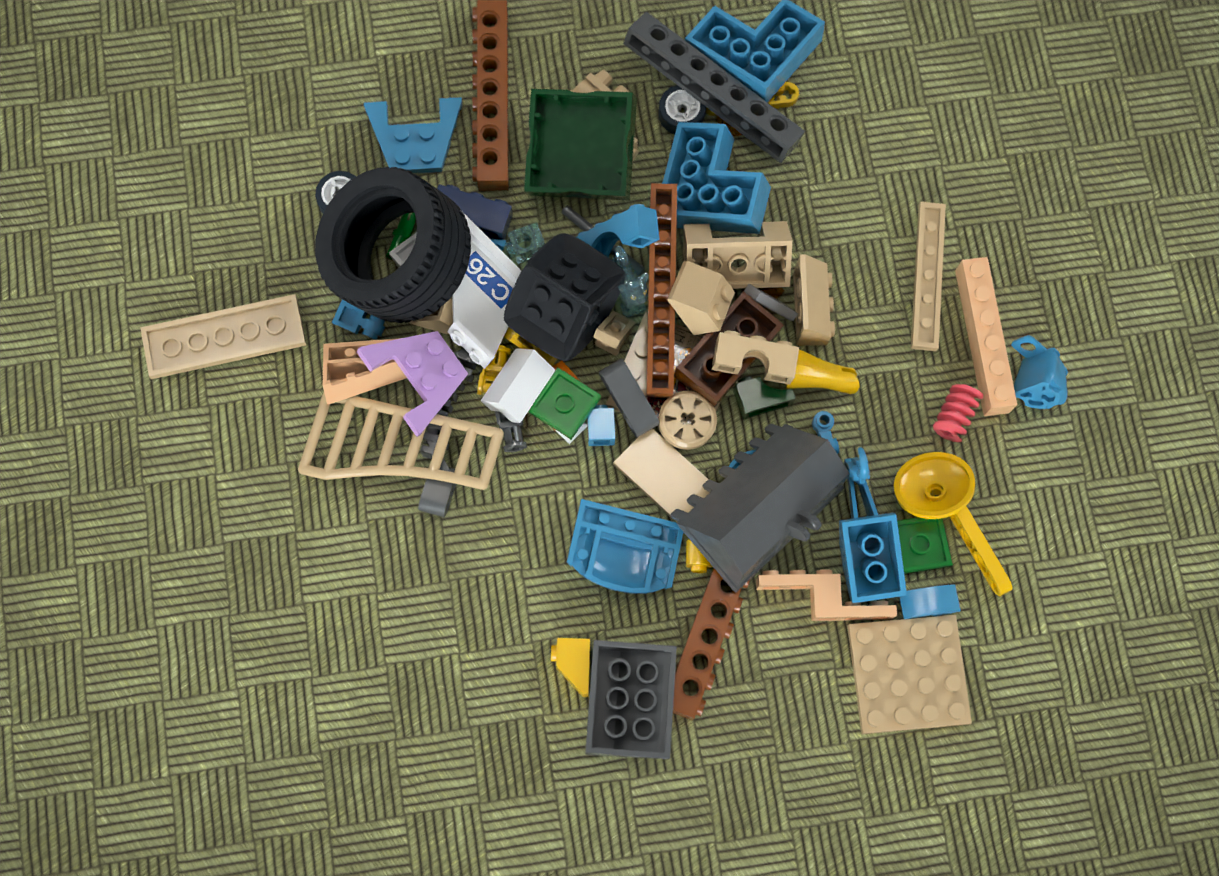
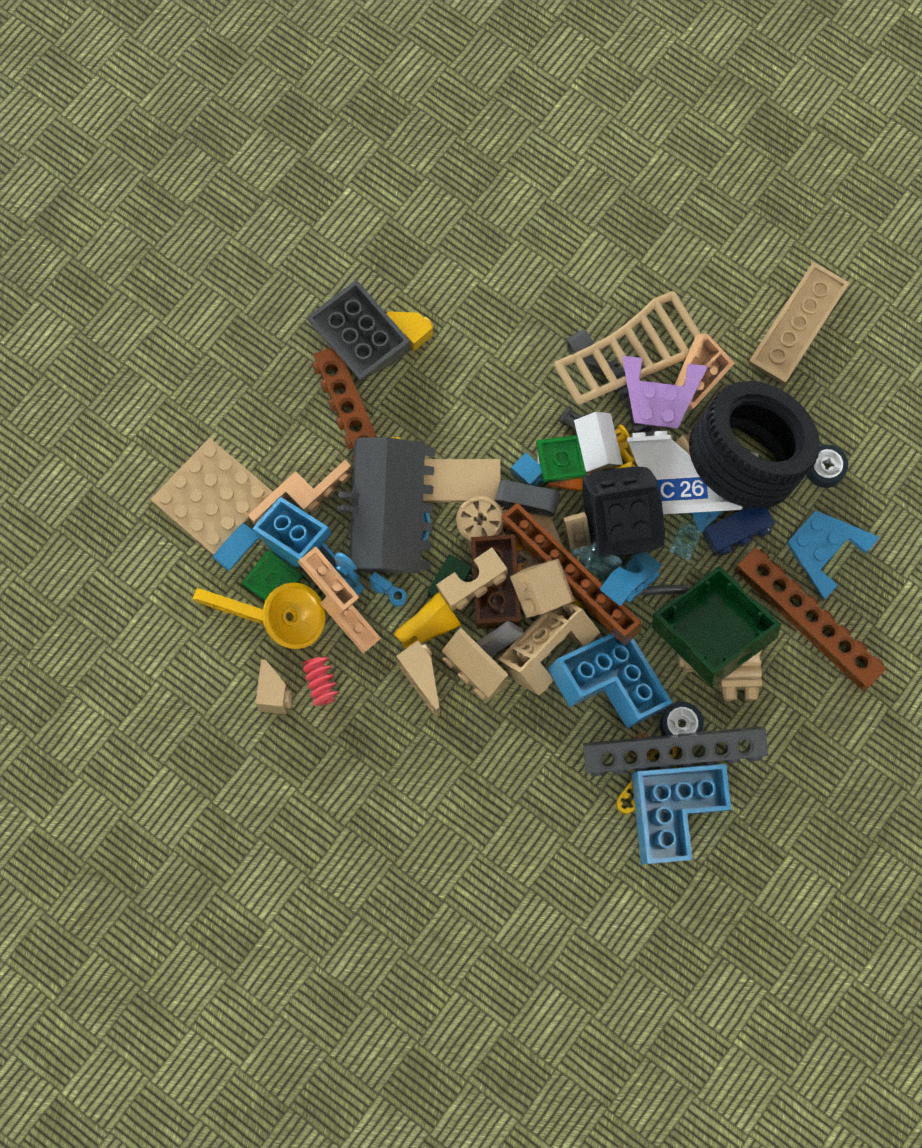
camera: 140 degrees right, 0 degrees up
dark azure slope [567,499,683,594] -> none
tan plate [911,202,946,351] -> none
light nougat brick [955,257,1017,416] -> none
dark azure piece [1011,335,1068,409] -> none
none -> tan slope [256,659,293,714]
none -> light nougat bracket [298,547,381,654]
none -> tan slope [396,641,440,718]

